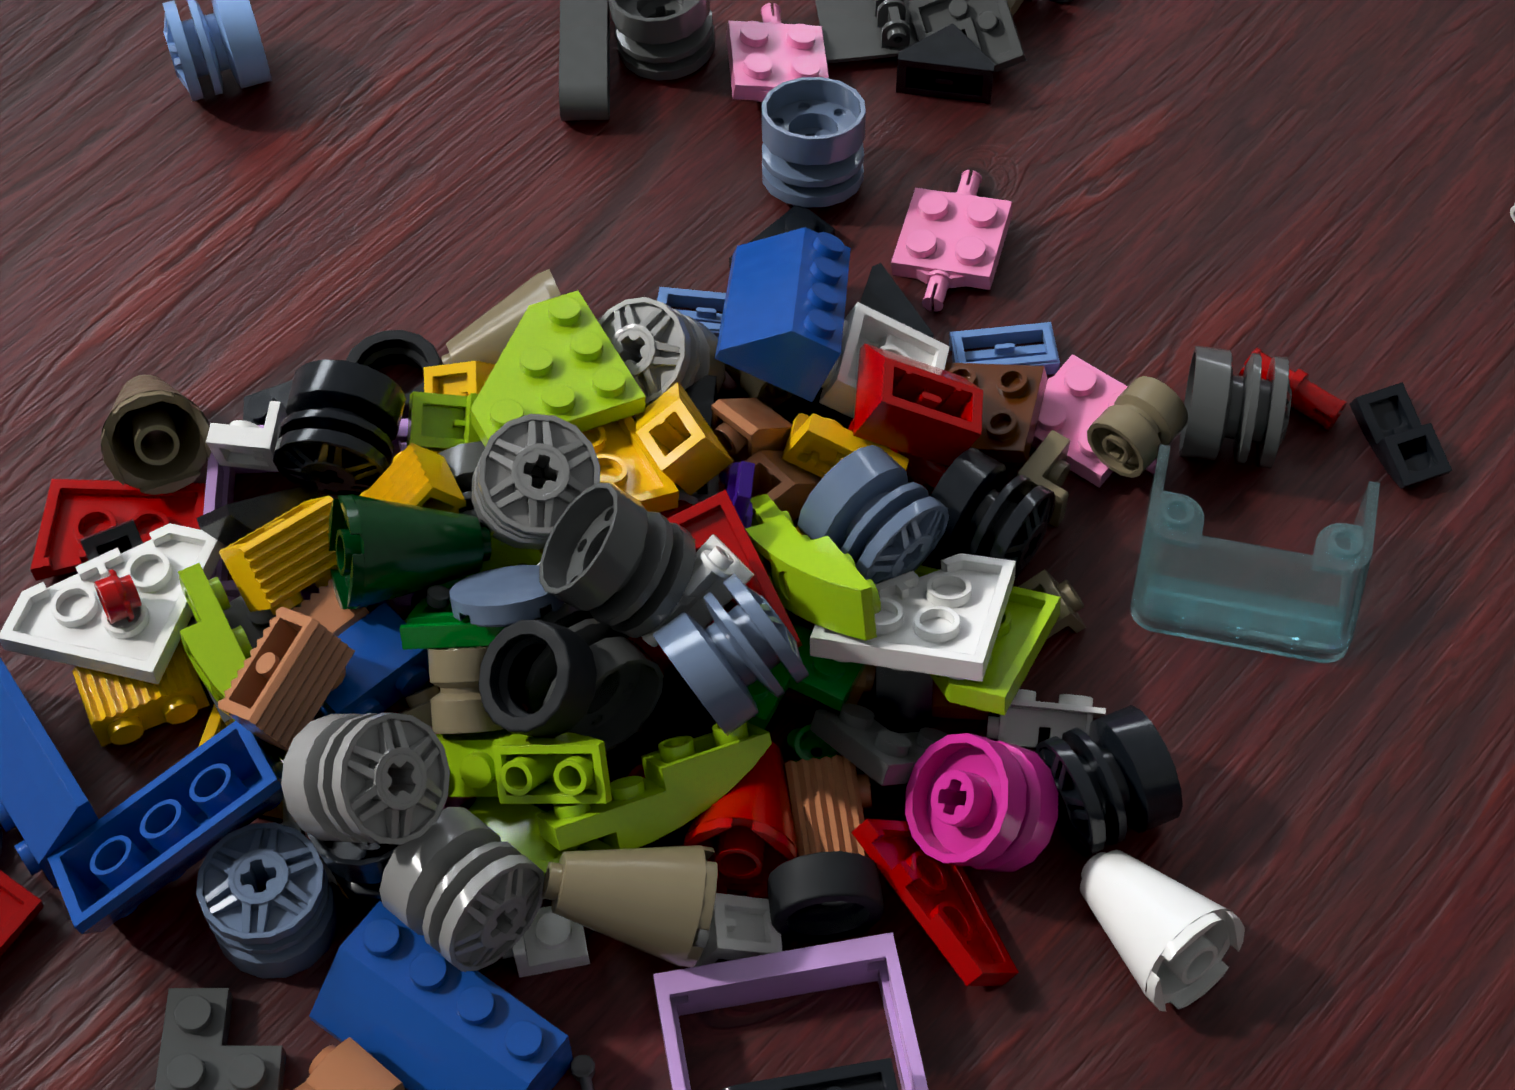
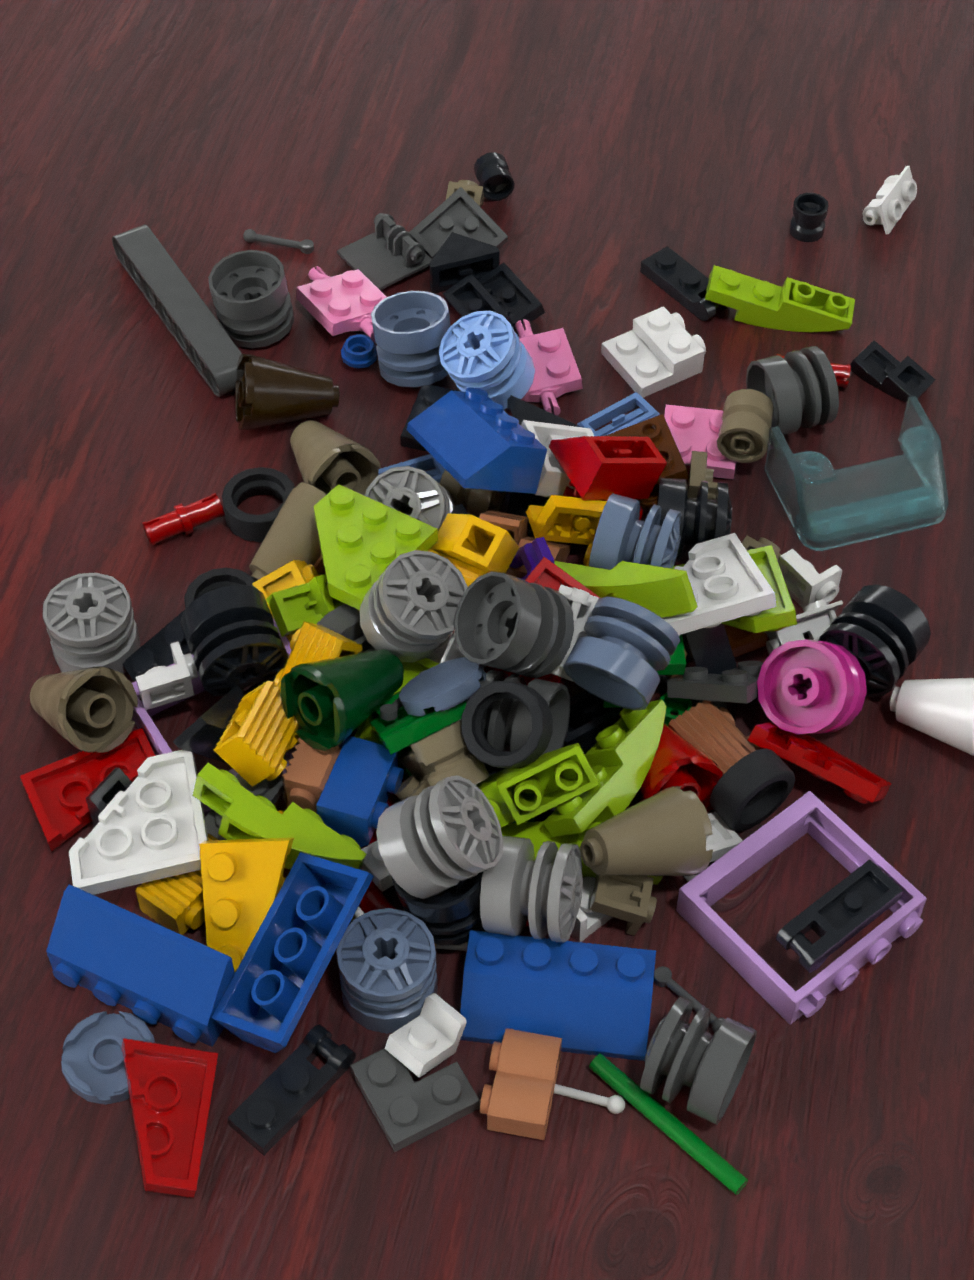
camera: 30 degrees left, 5 degrees down
red plate [94,569,142,624] -> none
nougat brick [218,606,355,751] -> none
none -> light grey wheel [43,573,140,674]
none -> red pin [142,493,225,546]
none -> yellow wing [199,837,294,972]
none -> black tyre [222,467,295,542]
none -> black plate [228,1024,356,1155]
none -> dark brown cone [235,354,340,430]
none -> dark tan cone [290,421,381,496]
none -> blue plate [341,334,378,368]
none -> white bracket [385,993,467,1078]
none -> light blue wheel [439,311,535,409]
none -> black slope [442,262,545,330]
none -> dark tan bracket [589,874,657,936]
none -> white plate [601,306,706,398]
none -> black plate [640,246,728,321]
none -> lime slope [705,265,855,332]
none -> white bracket [779,549,843,608]
none -> black wheel [790,193,829,242]

